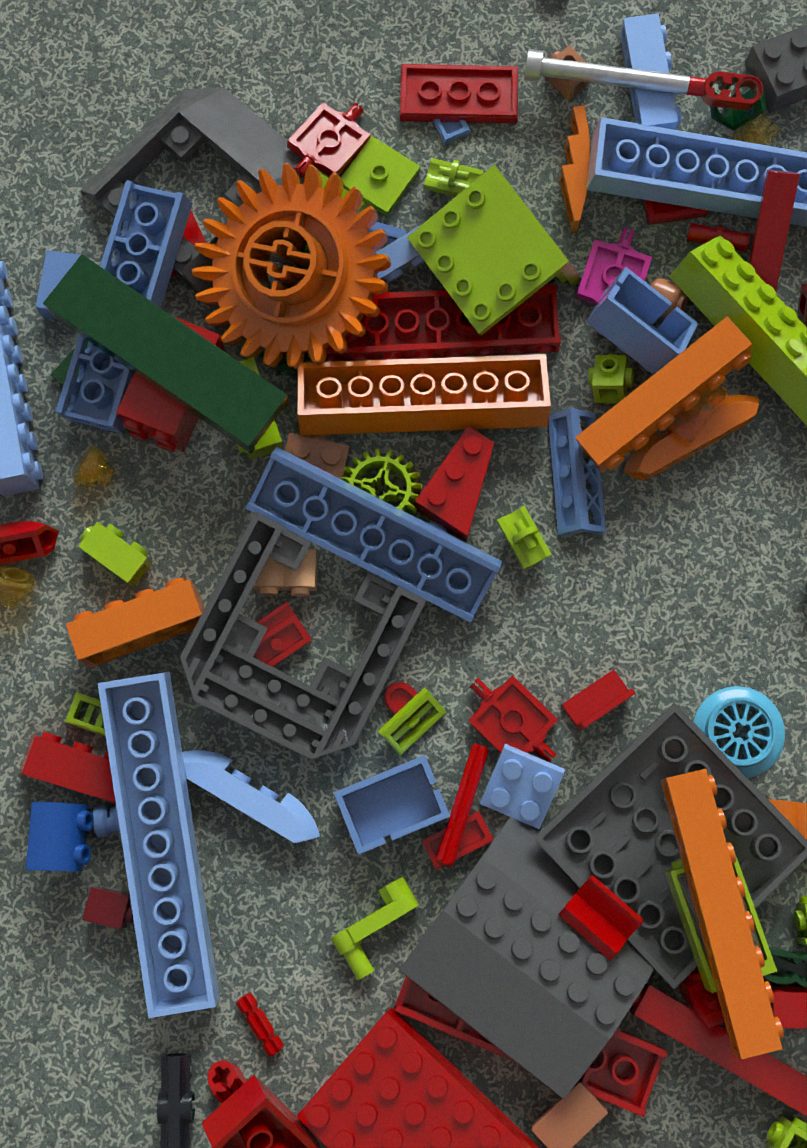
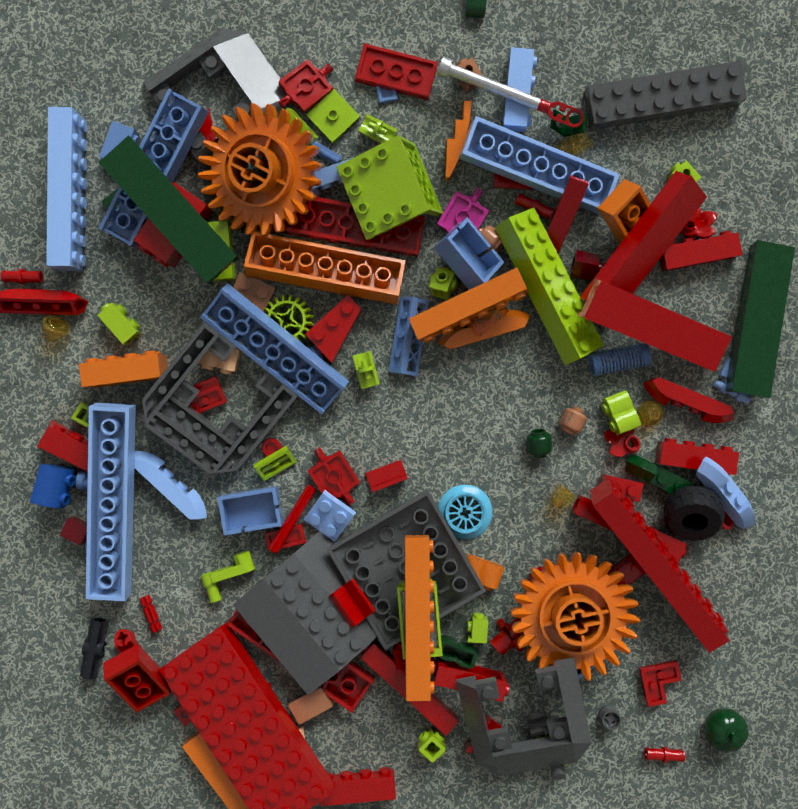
camera: 10 degrees right, 10 degrees up
clear yellow brick [73,446,114,487] -> none

